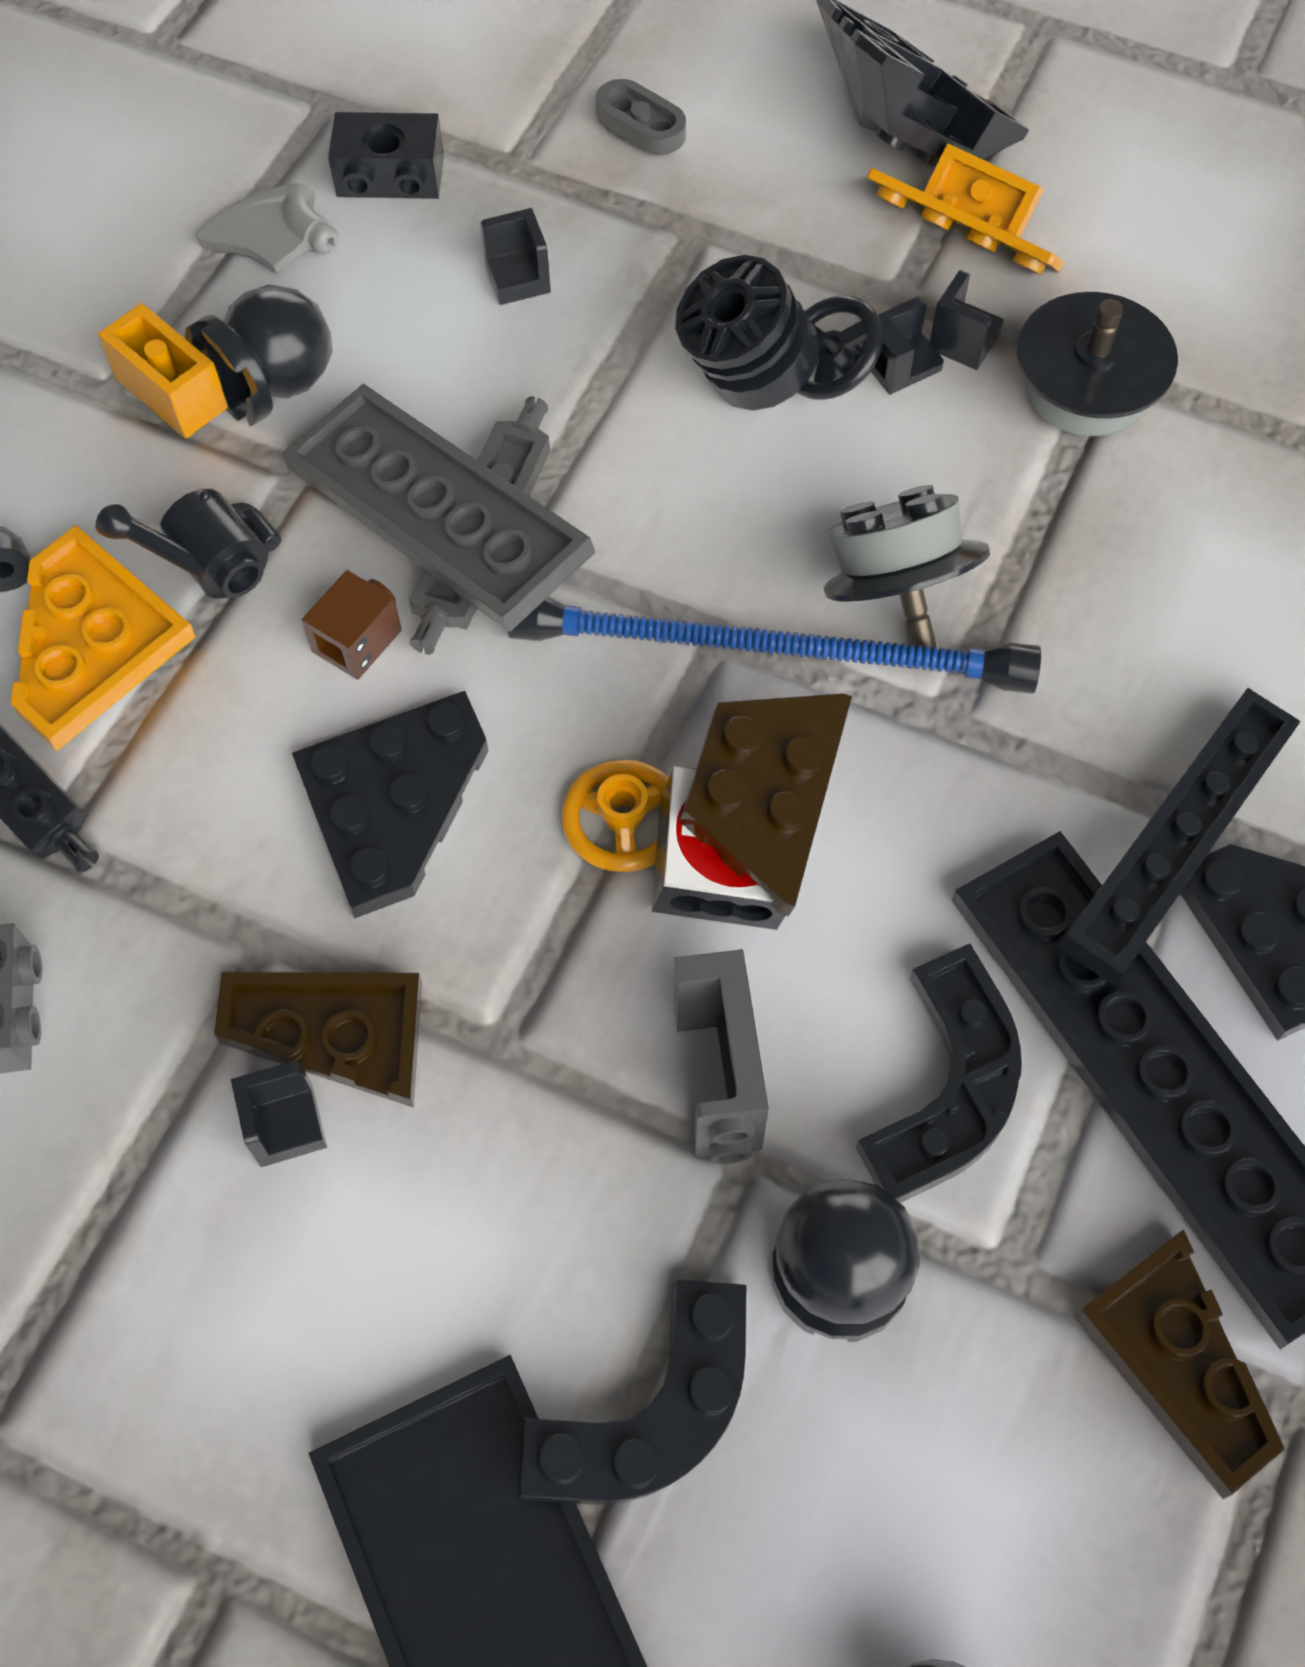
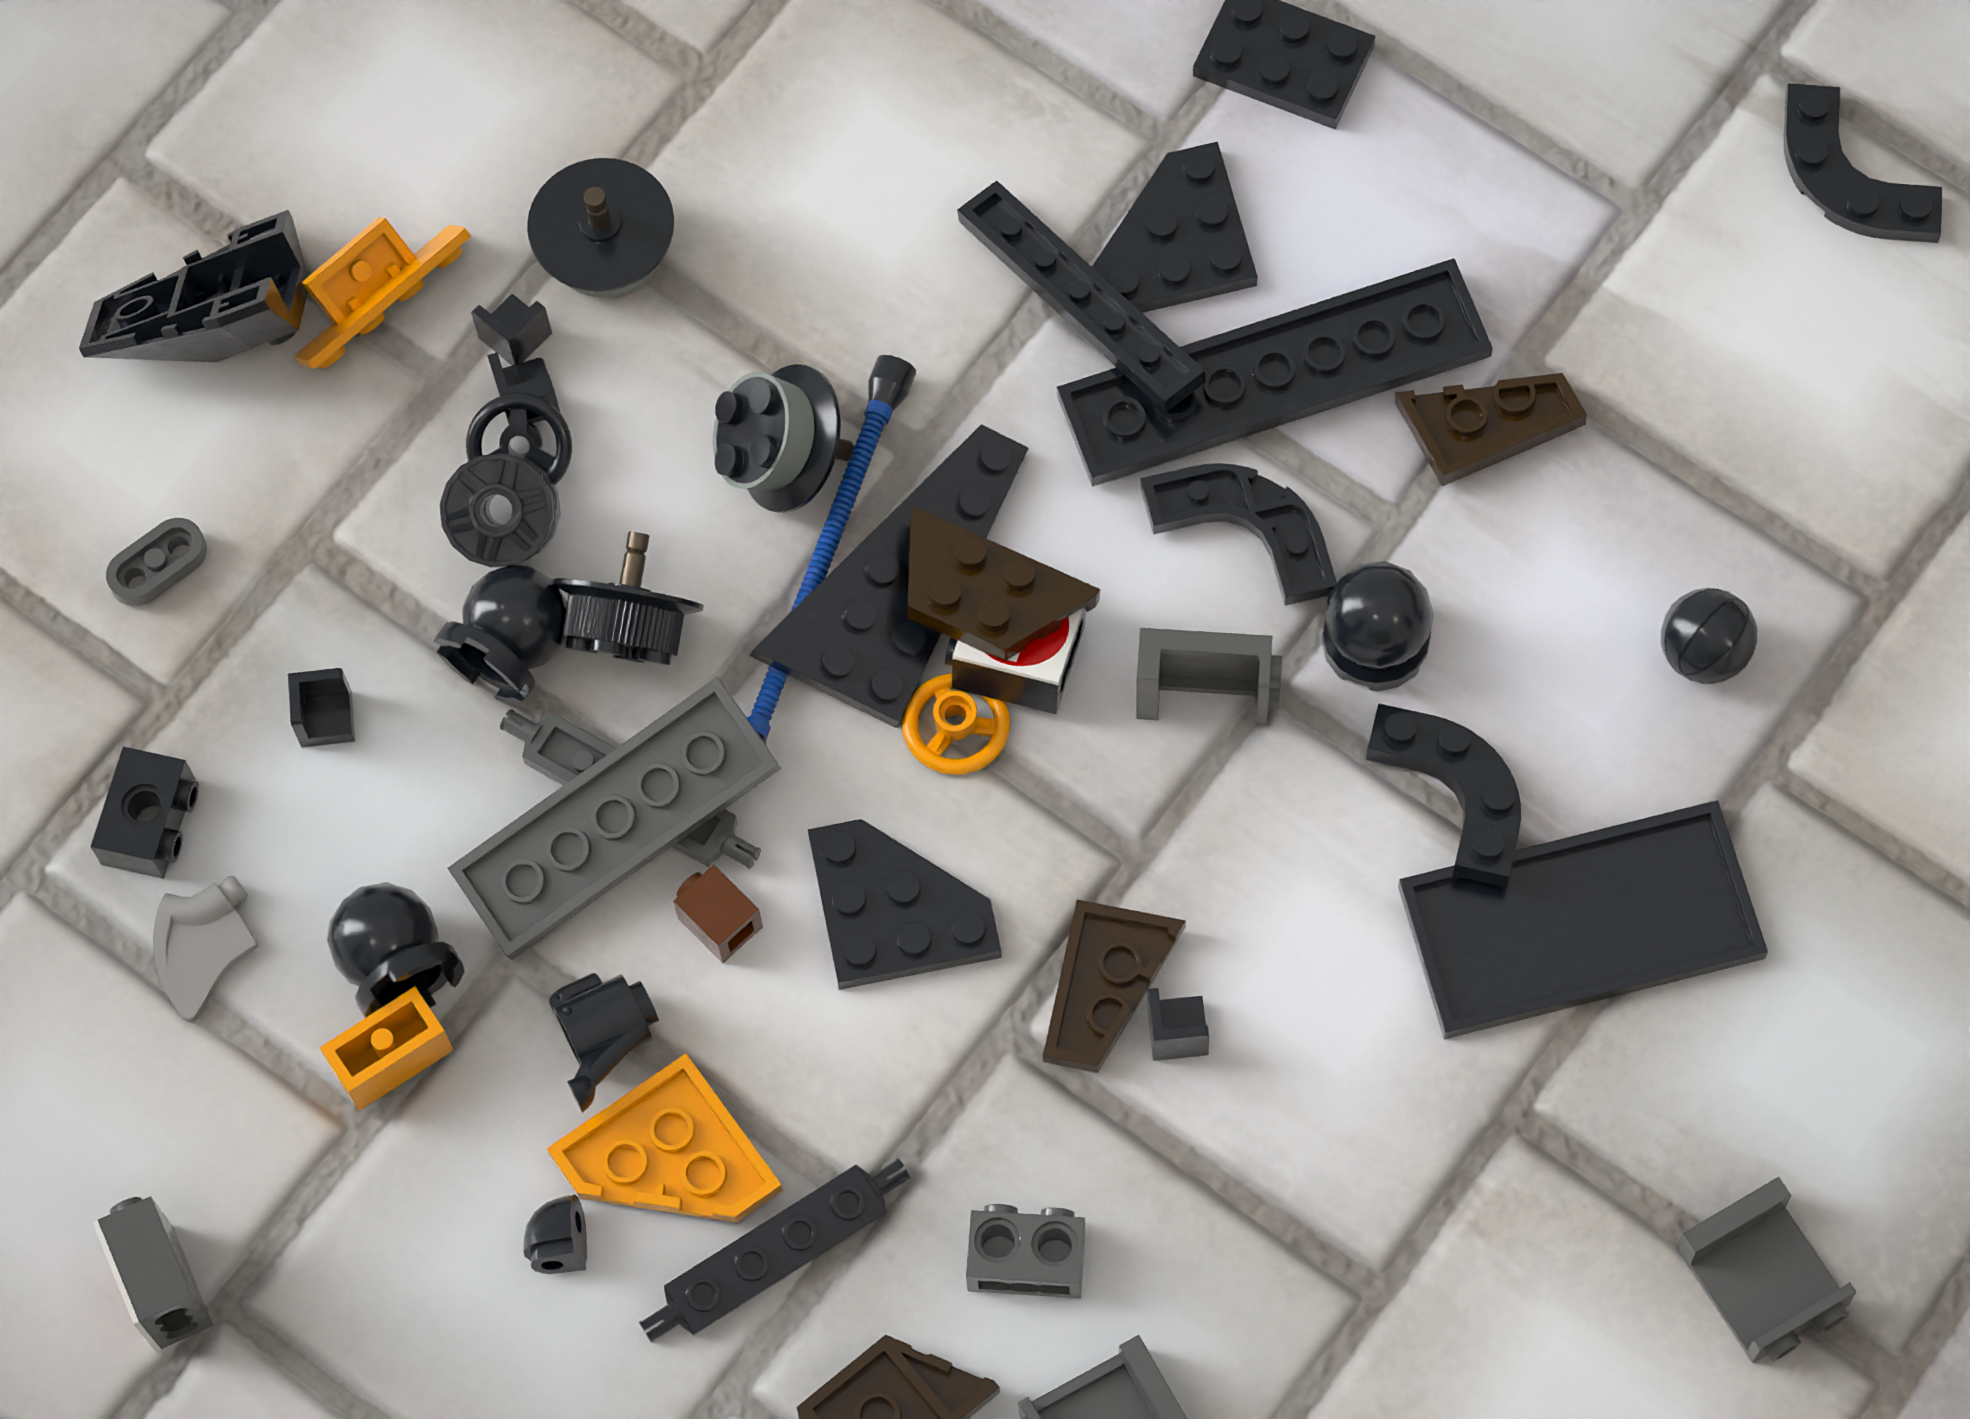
camera: 75 degrees left, 5 degrees up
none -> black tile [433,565,567,705]
none -> black piece [553,531,704,665]
none -> black wing [750,424,1029,728]

